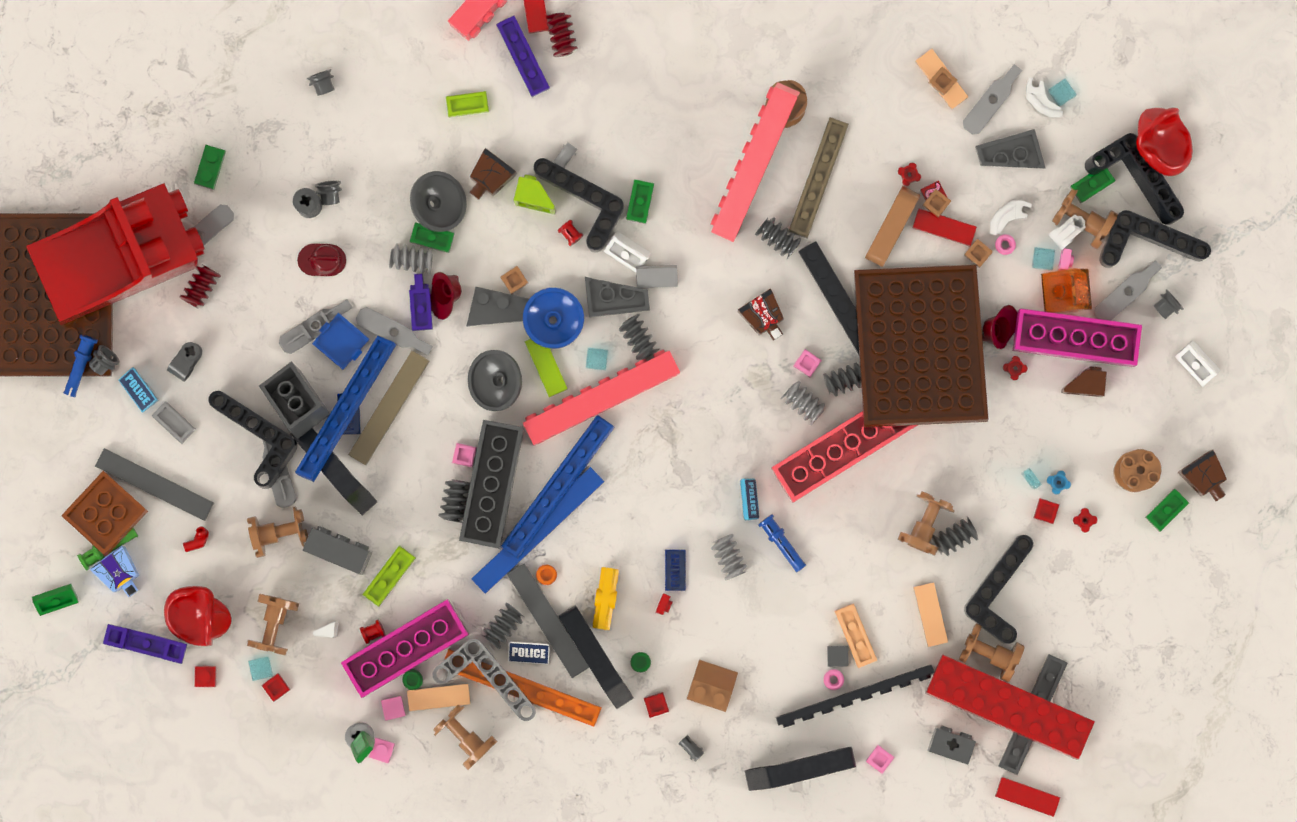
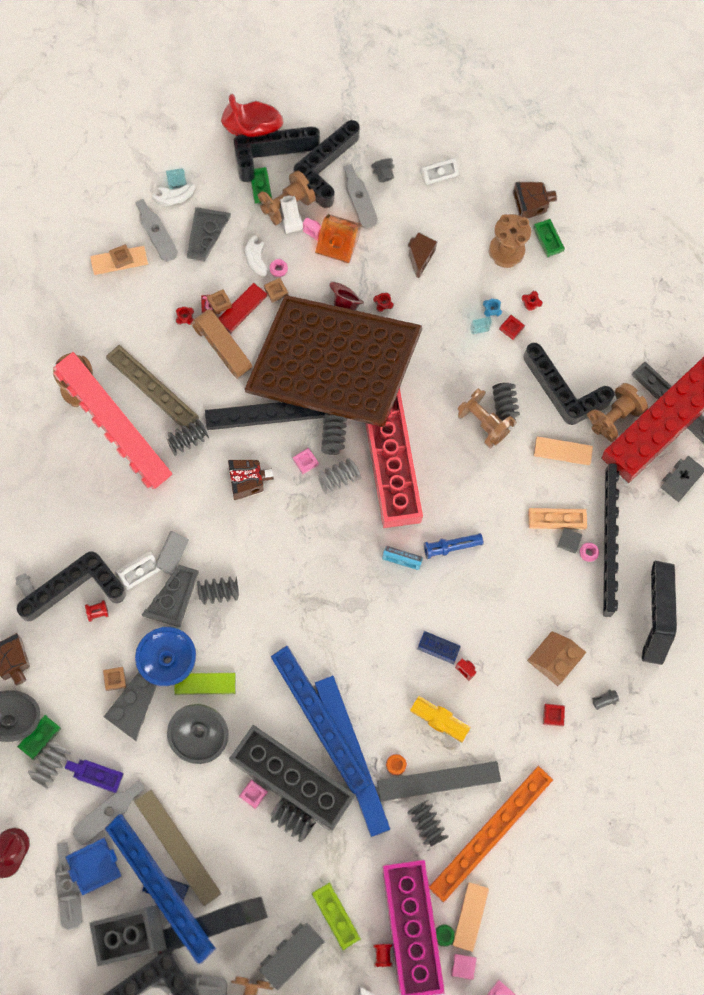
camera: 75 degrees left, 15 degrees down
dark red piece [430,272,462,320] -> none
light grey beam [432,639,536,721] -> none
medium nougat piece [433,705,498,770] -> none
slope [508,641,550,665] -> none
lime slope [514,175,555,215] -> none
coral brick [523,349,680,446] -> none
black beam [558,605,634,709] -> none
clear light blue tile [586,348,608,371] -> none
green plate [626,179,654,224] -> none
green plate [630,652,651,673] -> none
light grey piece [711,534,747,580] -> none
bright pink tile [866,745,895,774] -> none
dark pink brick [1012,309,1142,367] -> none
clear light blue tile [1032,247,1055,271] -> none

